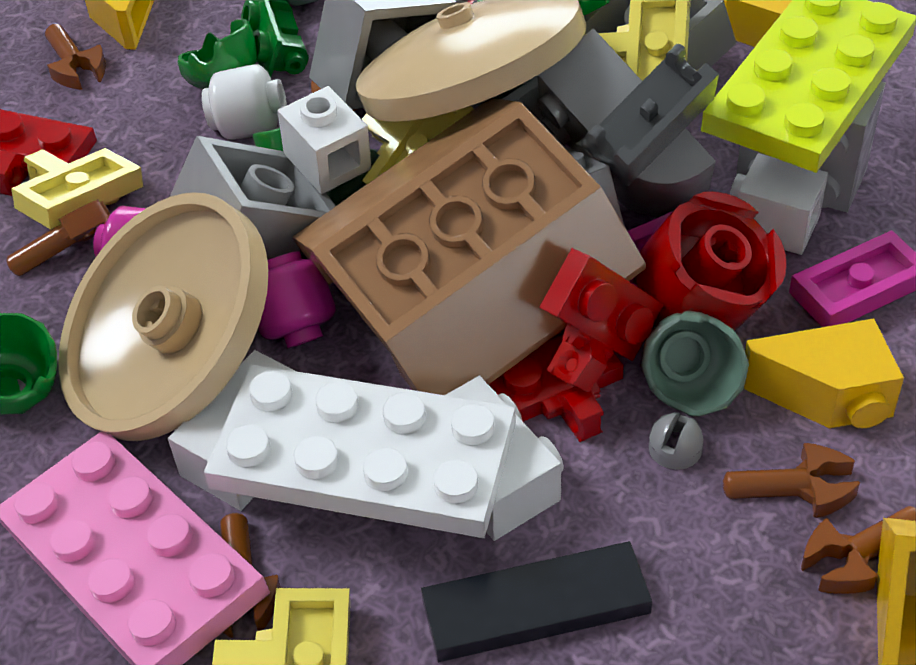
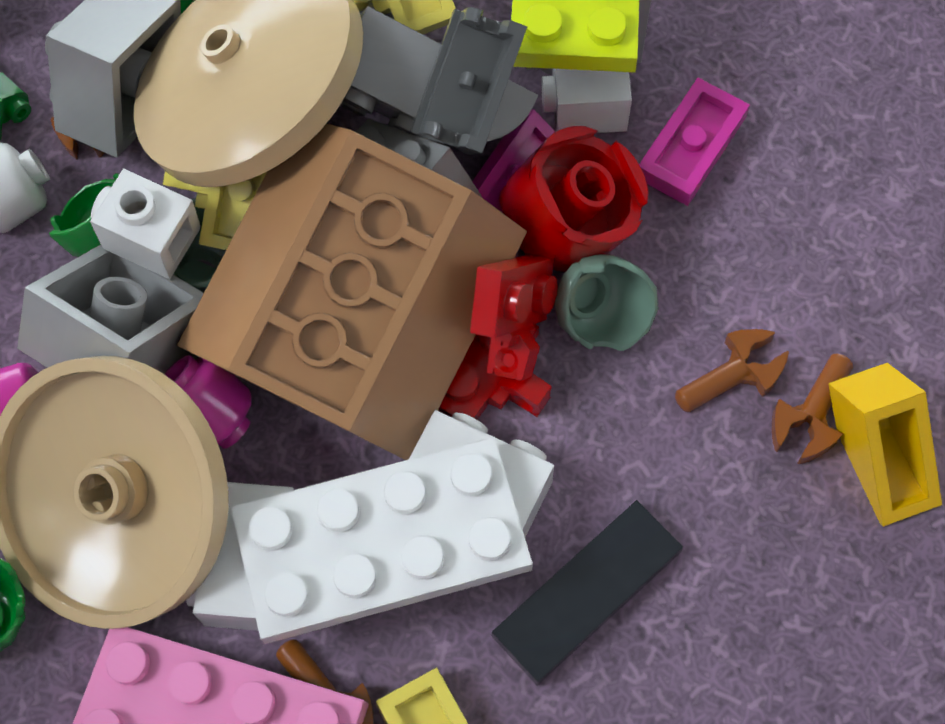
camera: 30 degrees left, 20 degrees up
light grey hinge [649,412,704,470] -> none
yellow slope [744,318,904,428] -> none

